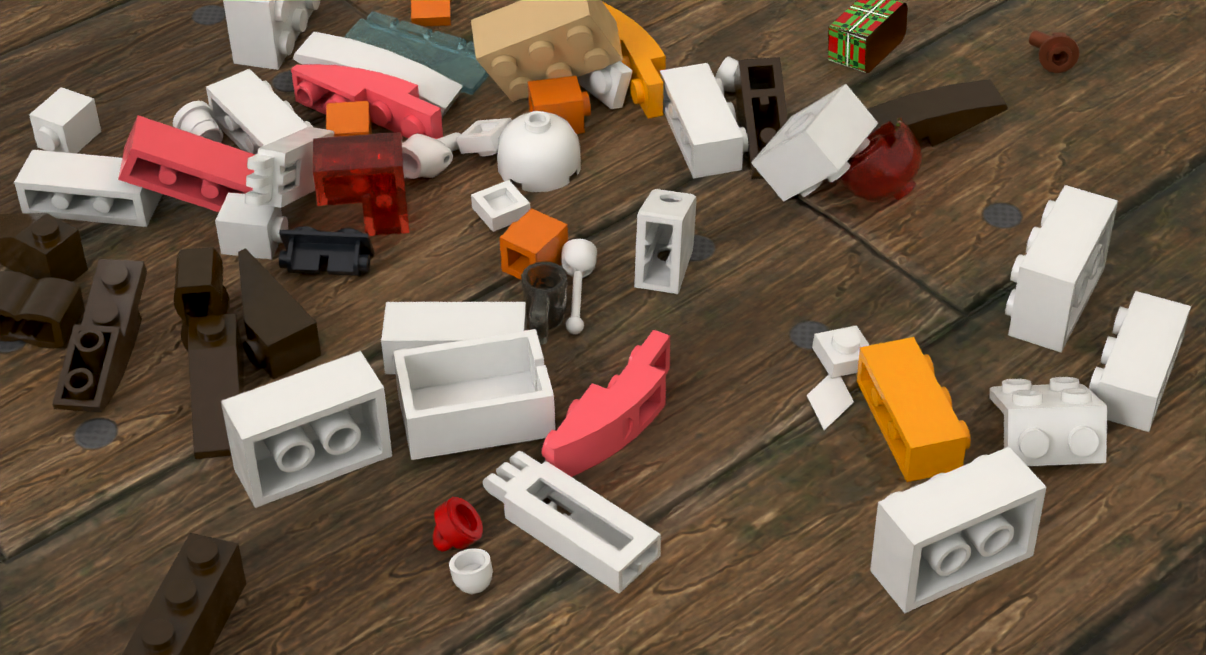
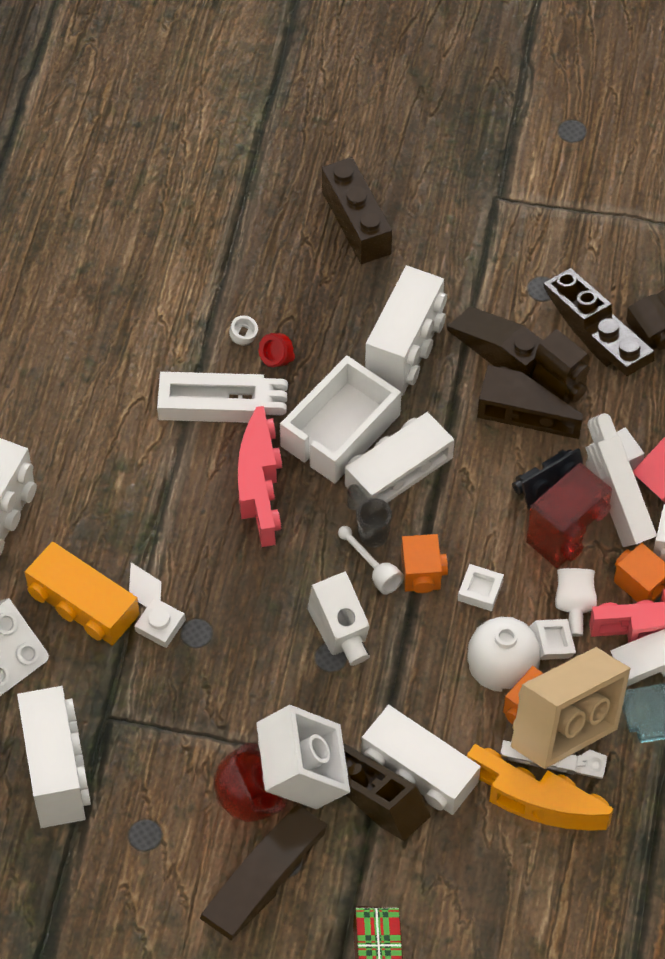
camera: 140 degrees right, 15 degrees up
white hinge [715,57,738,93] -> none

